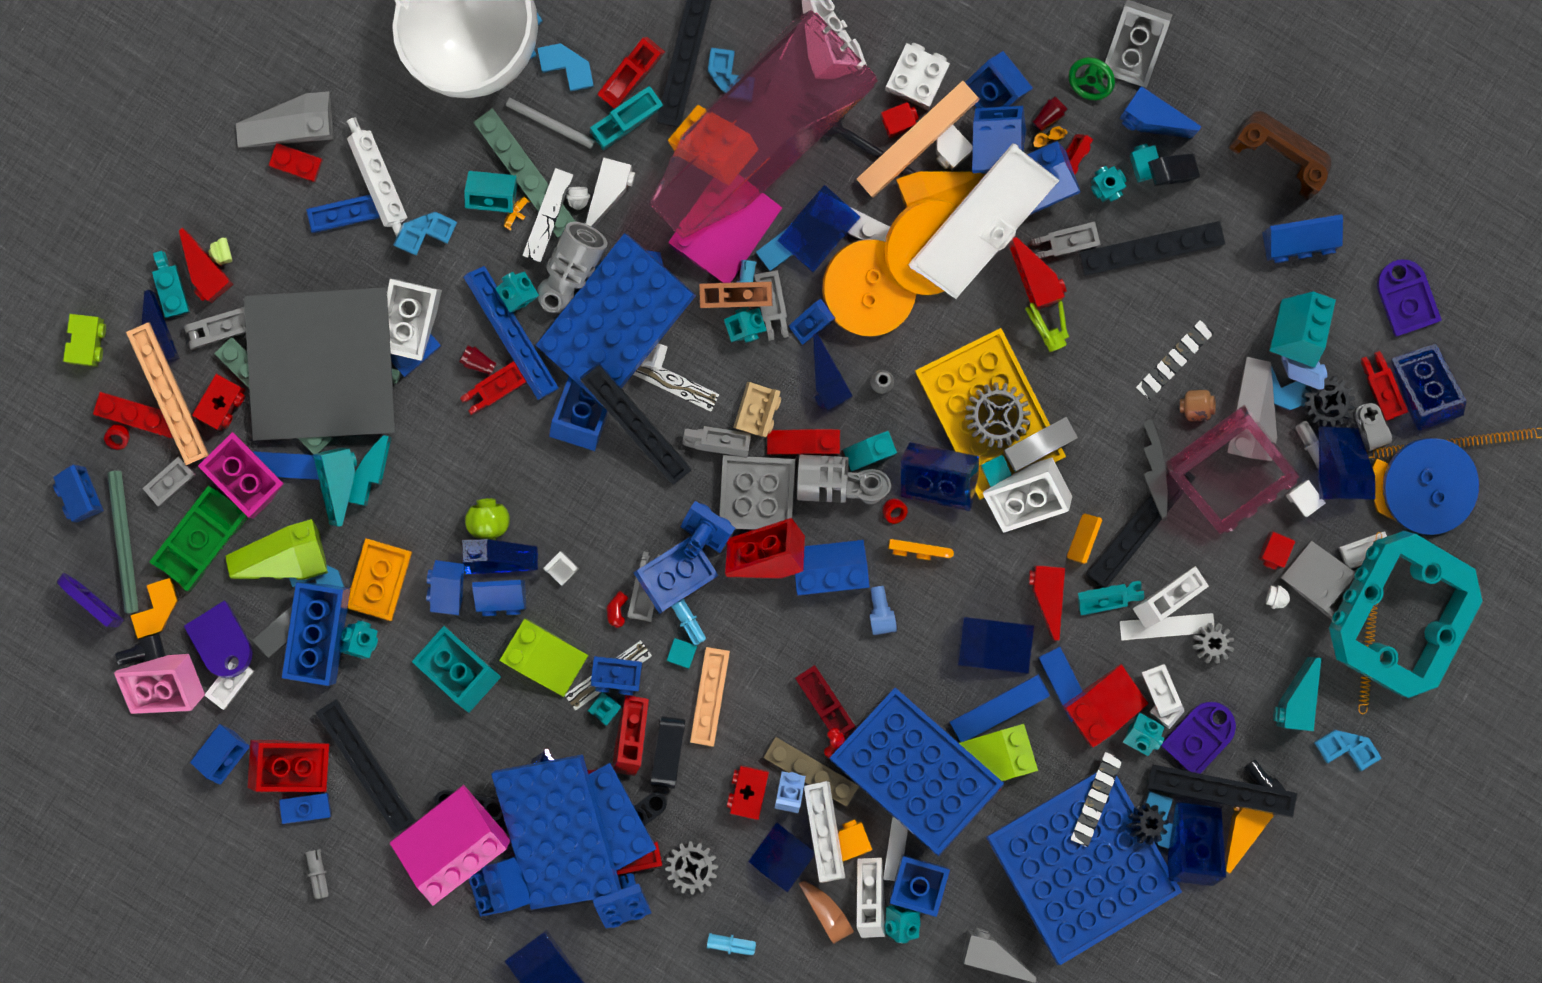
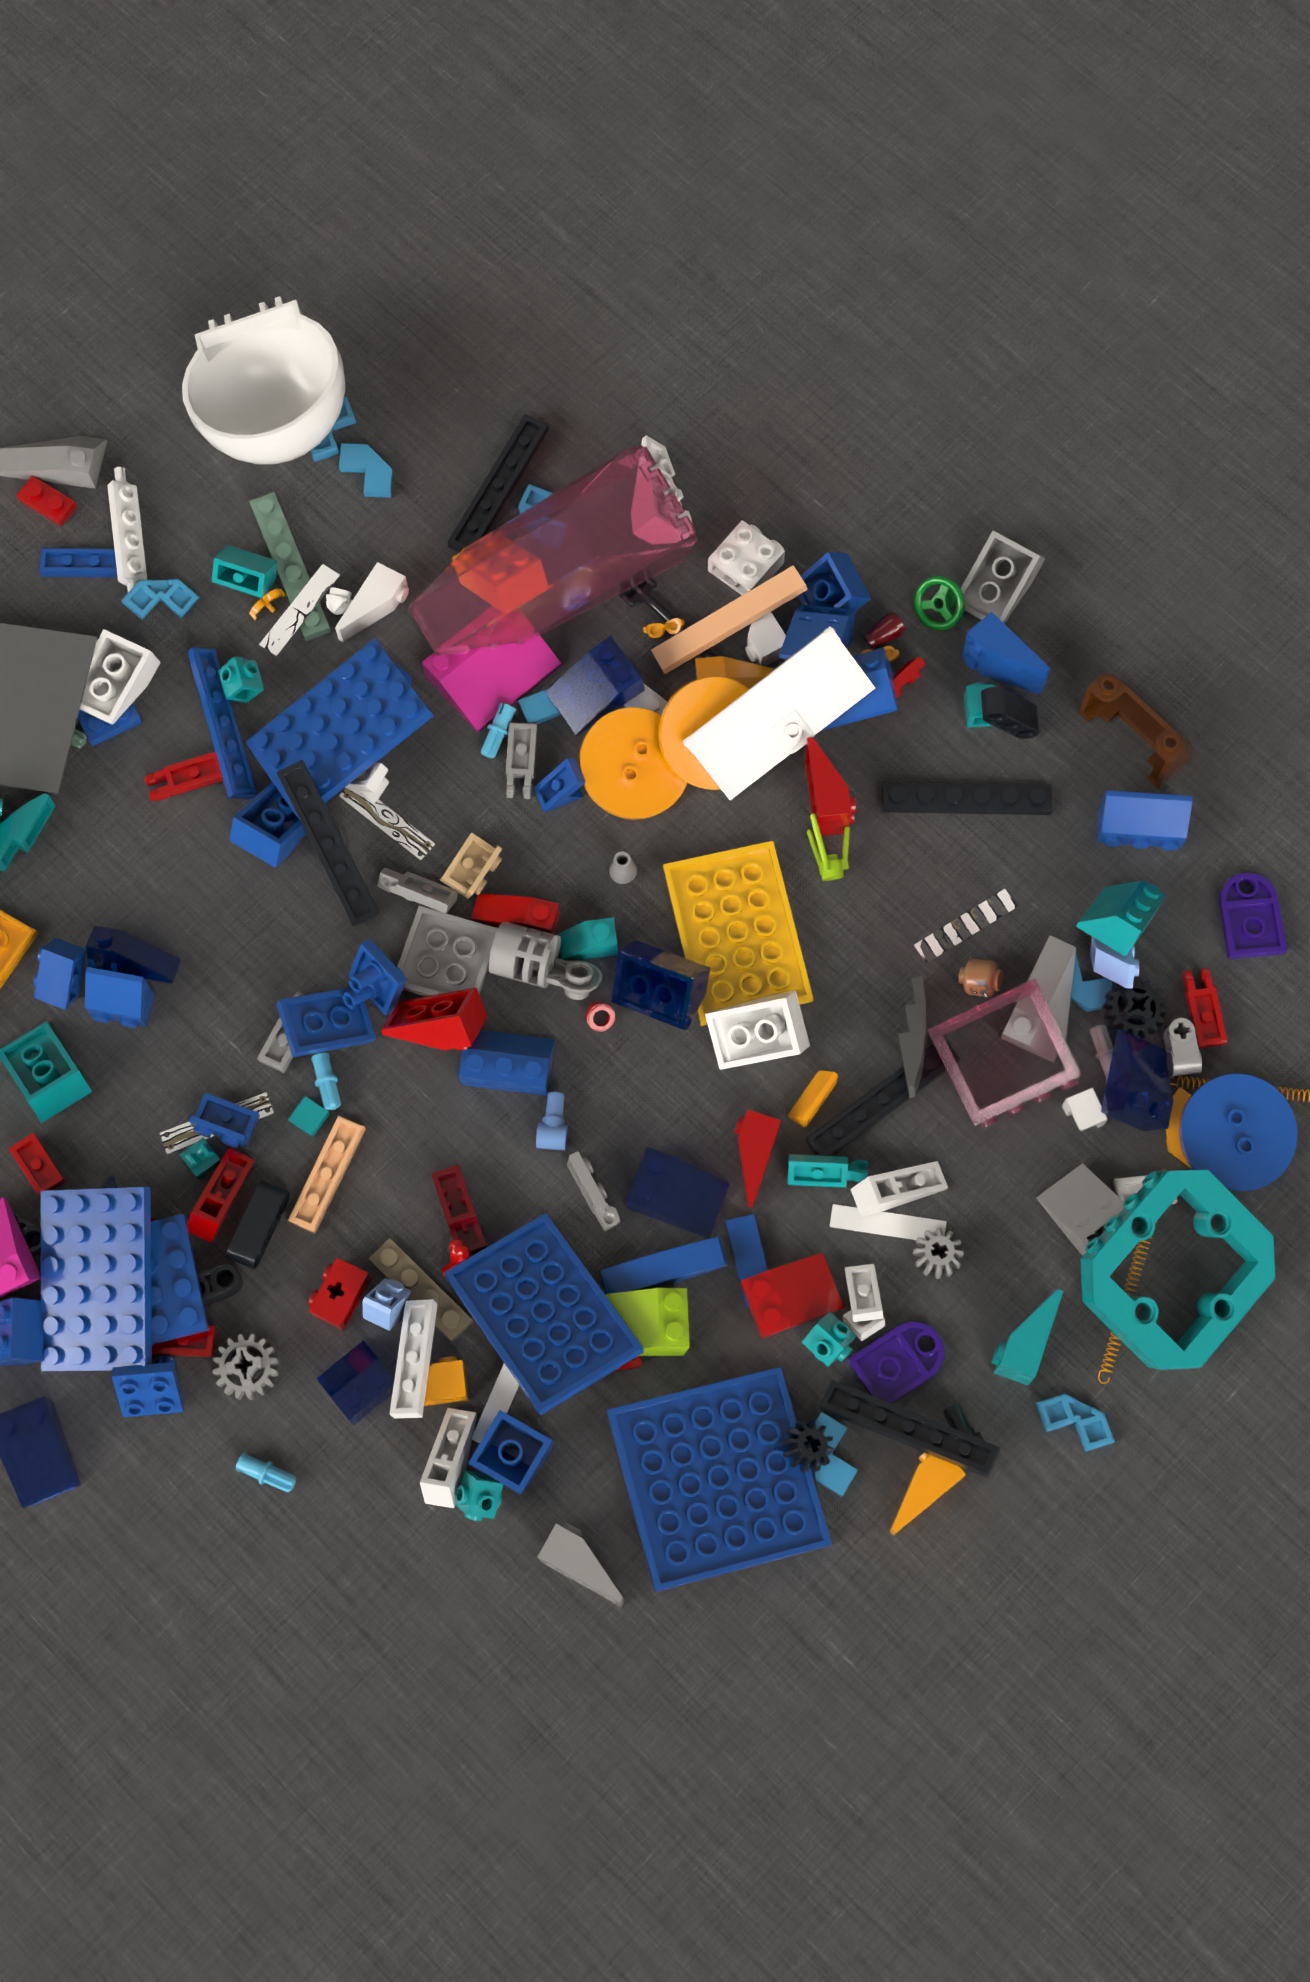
camera: 15 degrees right, 15 degrees down
dark red cone [459,345,496,375] -> none
lime plant [465,498,510,544] -> none
lime slope [499,619,589,697] -> none
light grey bar [506,98,595,149] -> none
light grey cylinder [537,222,608,314] -> none
white panel [543,551,579,586] -> none
teal slope [590,86,663,151] -> none
red slope [597,37,665,109] -> none
red arm [606,590,628,628] -> none
nougat slope [699,282,773,308] -> none
teal brick [724,307,767,343] -> none
nougat piece [799,881,854,944] -> none
clear blue slope [813,333,853,412] -> none
red brick [880,102,919,138] -> none
light orange hinge [888,539,954,560] -> none
light grey gear [965,382,1031,448] -> none
teal slope [980,454,1012,487] -> none
light grey slope [1004,417,1078,472] -> none
light grey hinge [1030,222,1101,259] -> none
sticker [1070,752,1122,847] -> none
teal brick [1090,166,1127,203] -> none
clear blue slope [1168,802,1226,886] -> none
red brick [1258,531,1295,570] -> none
white plate [1266,585,1290,609] -> none
clear blue slope [1391,344,1467,431] -> none
none -> red plate [8,1133,66,1198]
none -> light grey hinge [567,1151,620,1231]
none -> light orange piece [643,618,684,639]

